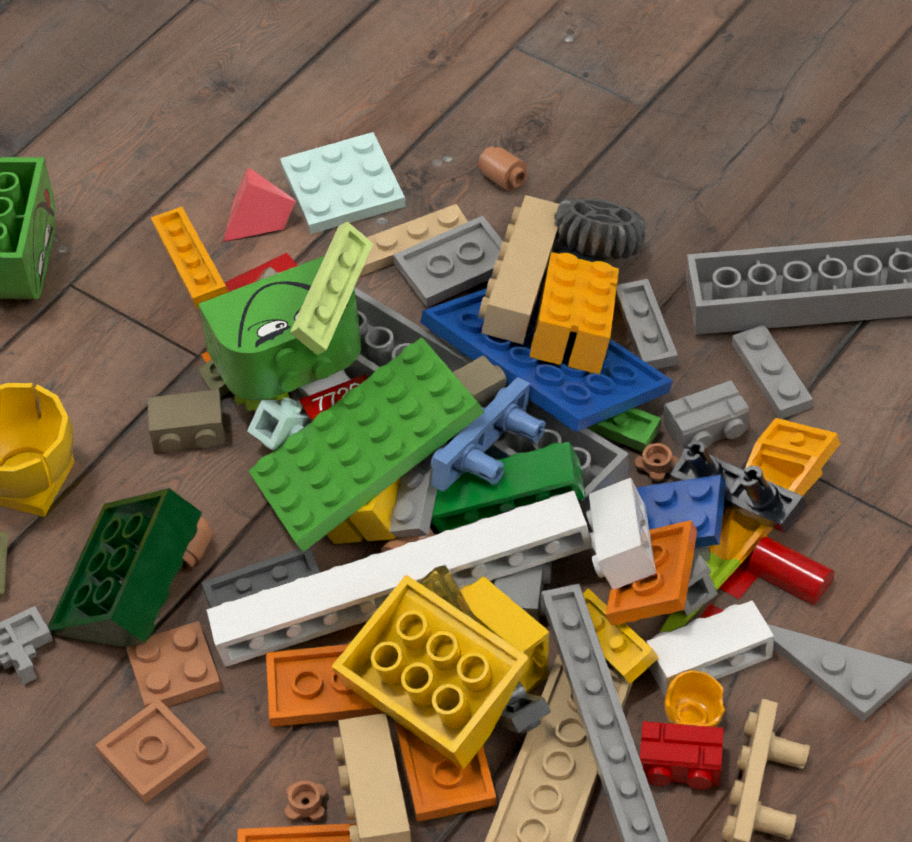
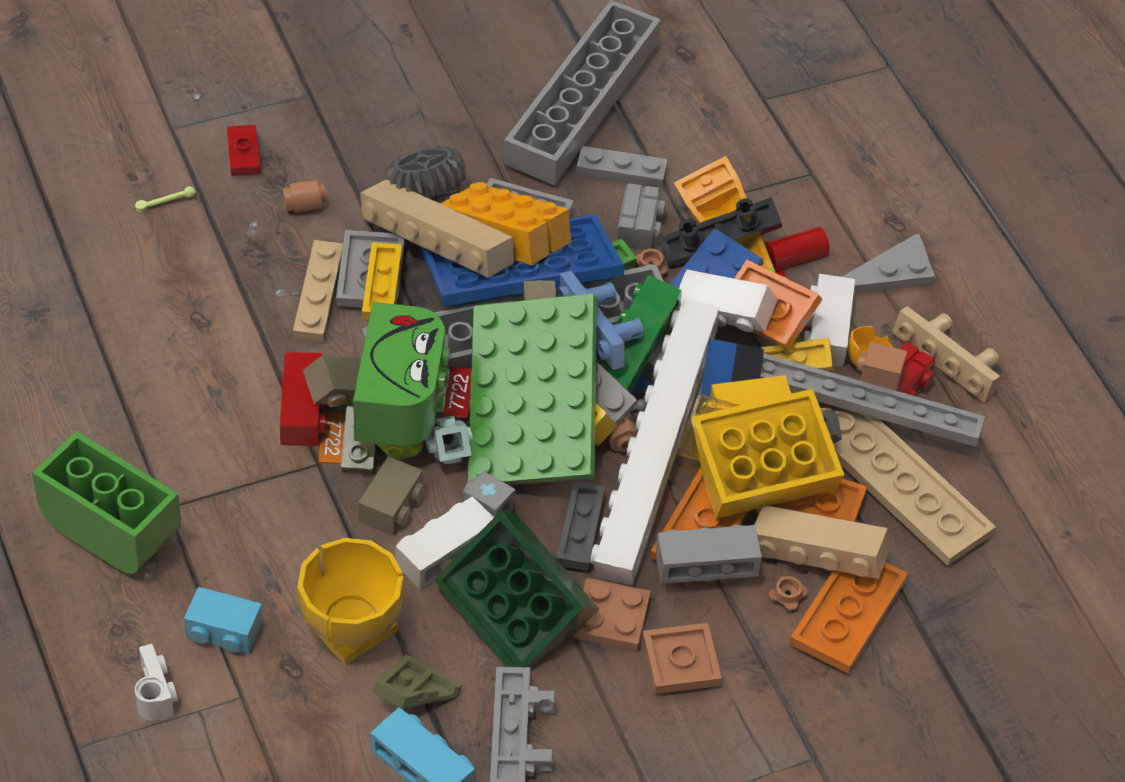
camera: 65 degrees left, 0 degrees up
light orange plate [151,206,228,309] -> none
coral slope [223,168,296,242] -> none
light aqua plate [280,132,406,234] -> none
yellowish green plate [290,222,374,355] -> none
none -> yellowish green hinge [135,186,196,213]
none -> red plate [227,124,260,175]
none -> yellow plate [362,242,402,320]
none -> white brick [396,496,494,590]
none -> light grey brick [463,471,515,517]
none -> light grey brick [655,525,762,584]
none -> sticker [701,339,764,396]
none -> nougat brick [857,342,907,391]

